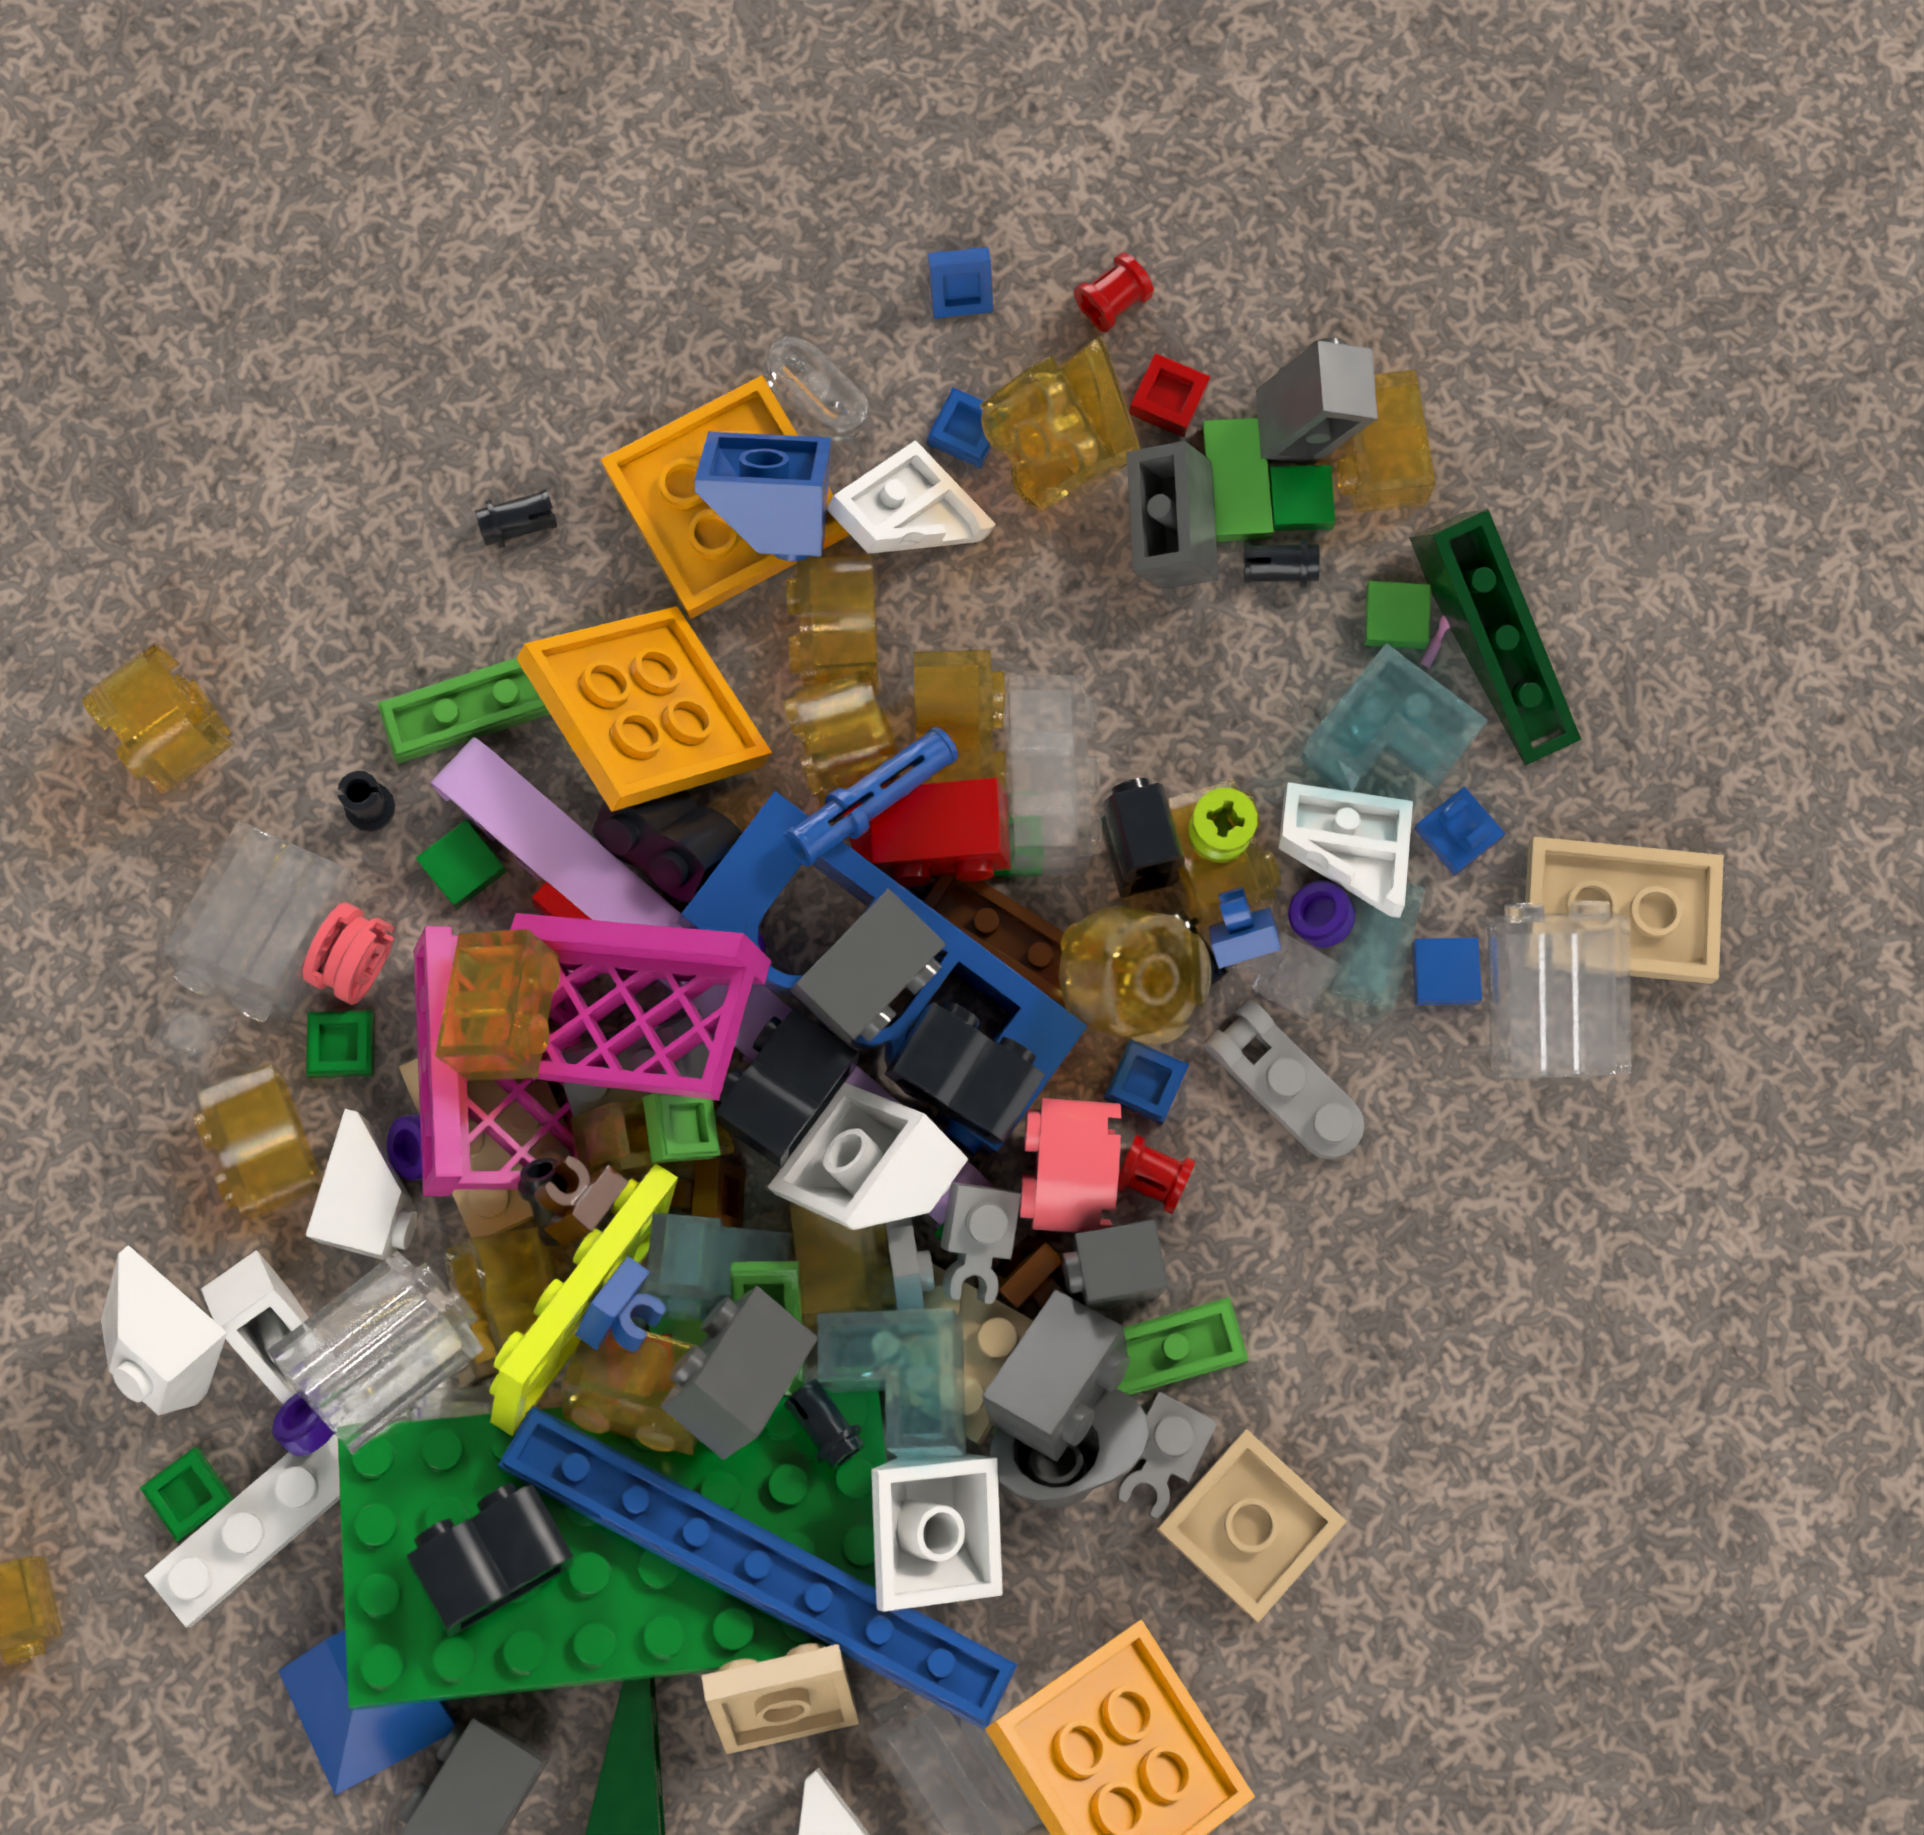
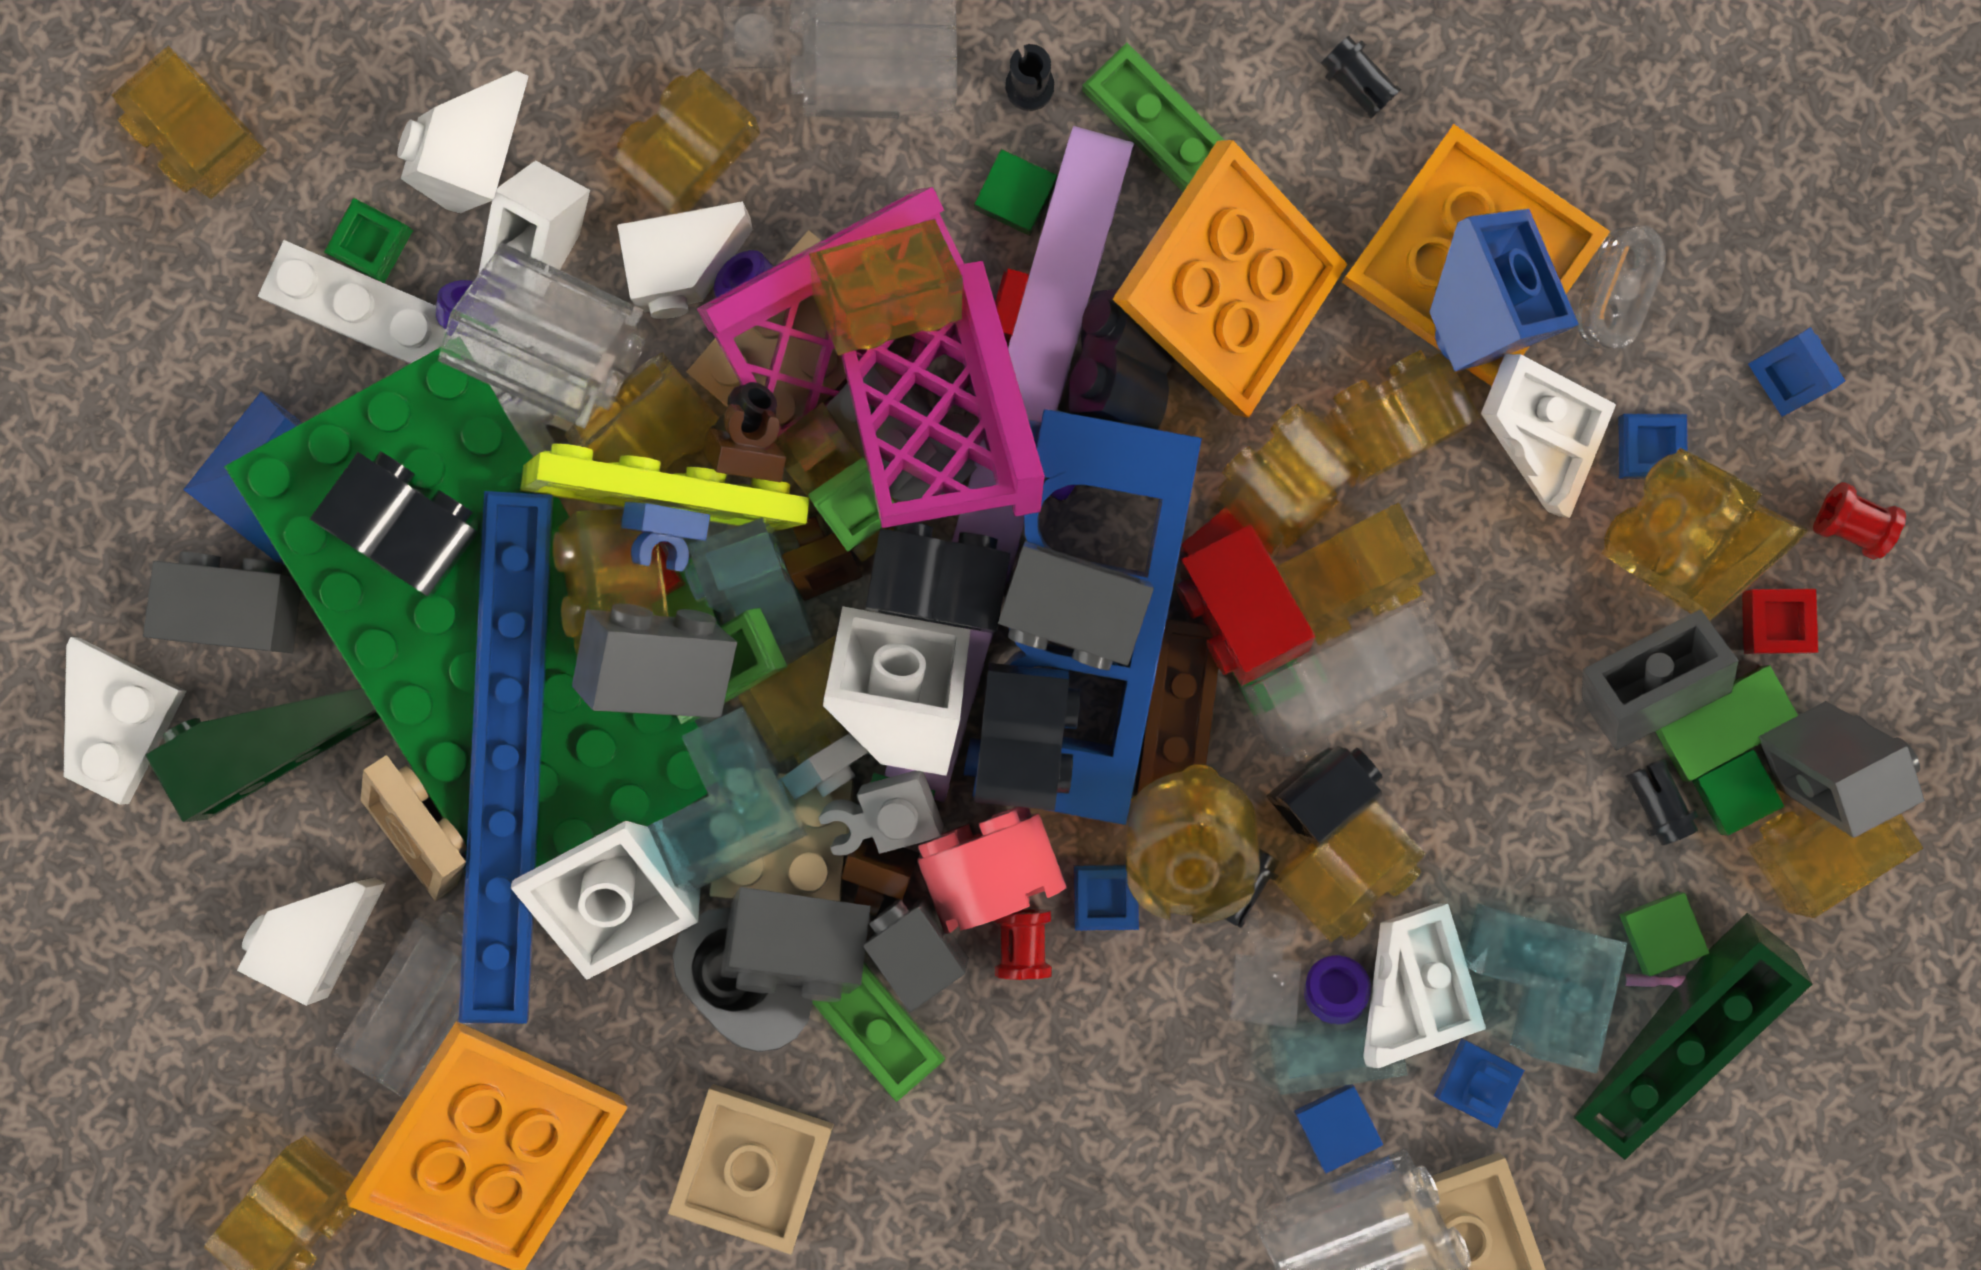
camera: 75 degrees right, 10 degrees up
coral wheel [303,902,395,1005] -> none
green tile [306,1010,375,1078] -> none
blue pin [783,726,958,867] -> none
black pin [783,1378,865,1470] -> none
light grey plate [1118,1392,1218,1519] -> none
lime wheel [1188,788,1257,863] -> none
light grey plate [1203,999,1365,1159] -> none
blue tile [1209,887,1282,969] -> none

